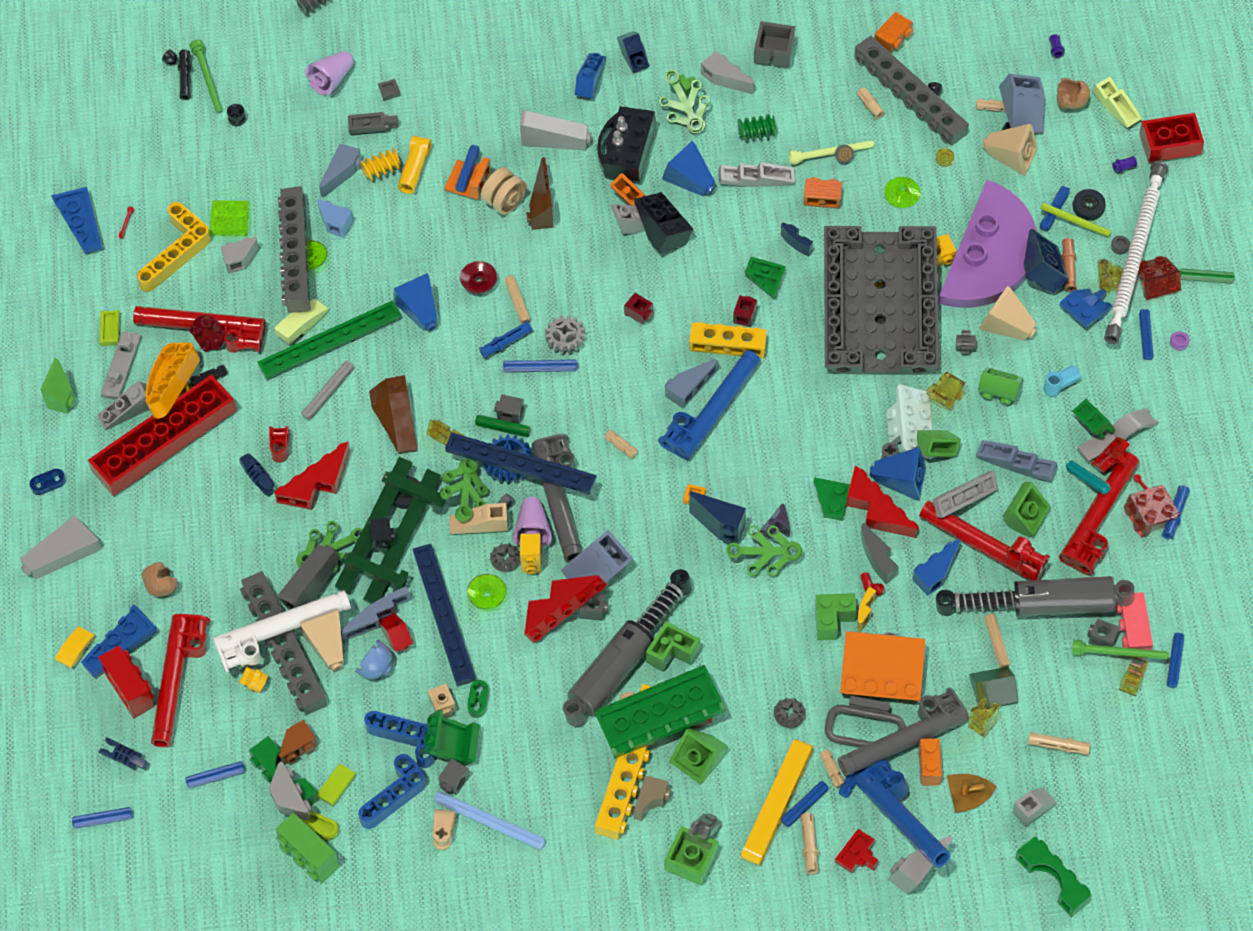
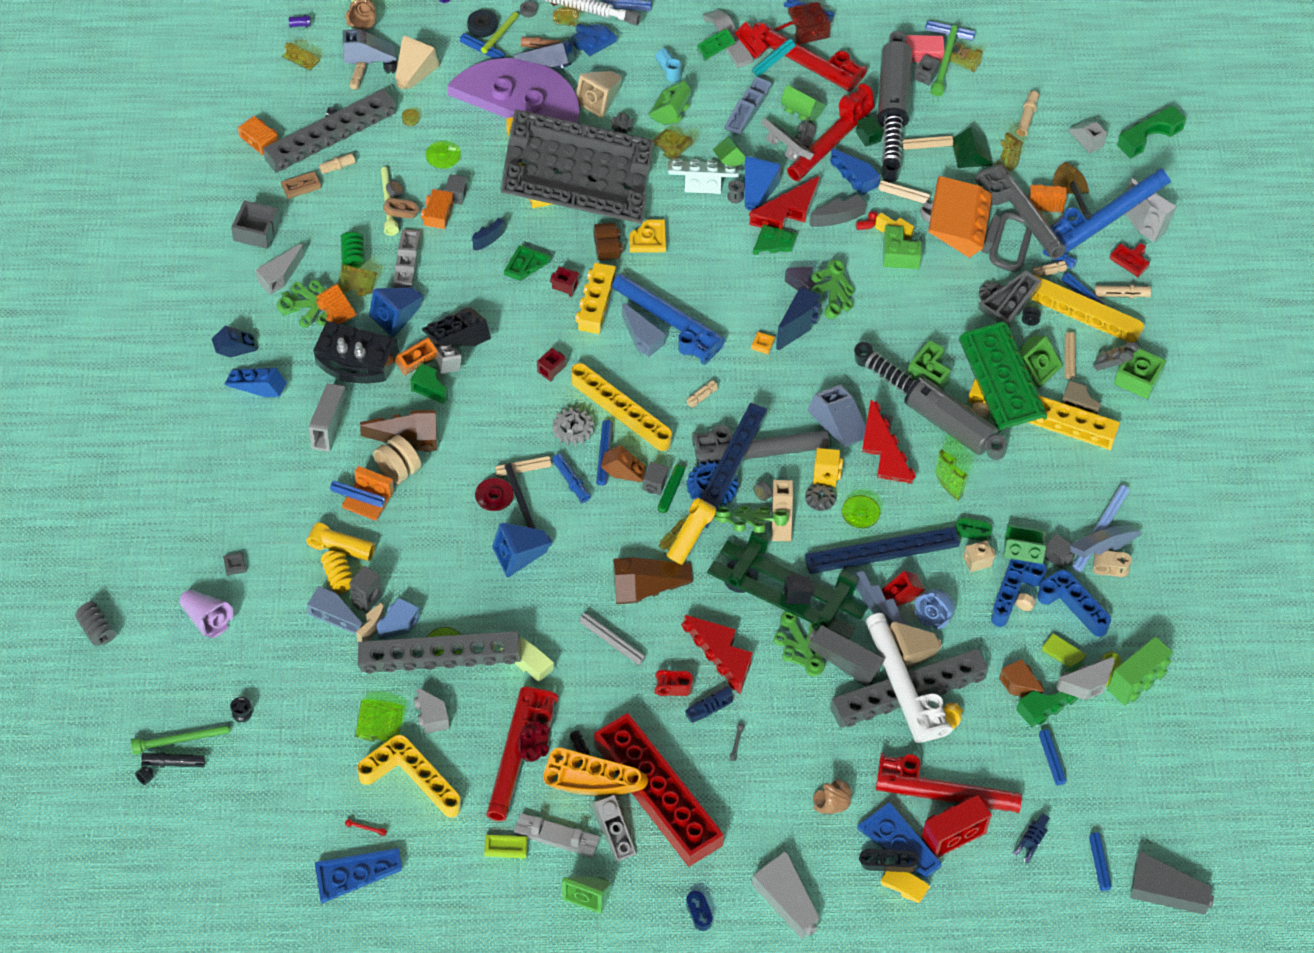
camera: 90 degrees left, 5 degrees down
green plate [257,301,401,379] -> none
dark grey hinge [348,112,399,134] -> none
lavender cone [513,497,552,549] -> none
none -> medium nougat tile [281,172,321,199]
none -> clear yellow hinge [282,42,320,71]
none -> orange brick [316,284,356,324]
none -> clear yellow cylinder [338,264,377,297]
none -> dark grey brick [350,566,382,613]
none -> tan slope [356,603,384,642]
none -> medium nougat plate [383,198,419,219]
none -> green arch [410,363,448,404]
none -> dark grey brick [445,174,468,205]
none -> black bar [504,463,536,529]
none -> yellow beam [571,363,672,451]
none -> reddish brown brick [593,223,623,260]
none -> dark orange slope [601,445,646,482]
none -> yellow plate [629,220,666,253]
none -> yellow piece [666,498,716,565]
none -> dark grey hinge [730,724,744,761]
none -> dark grey hinge [795,117,816,149]
none -> dark green brick [856,116,882,147]
none -> black beam [859,849,921,872]
none -> axle [879,180,930,203]
none -> clear neon green slope [935,449,968,501]
none -> dark grey wedge [978,270,1041,328]
none -> tan tile [1015,593,1036,611]
none -> black wheel [1021,307,1041,326]
none -> tan axle [1065,332,1075,380]
none -> black bar [1070,181,1092,220]
none -> sand blue slope [1070,525,1141,558]
none -> dark grey slope [1130,852,1214,915]

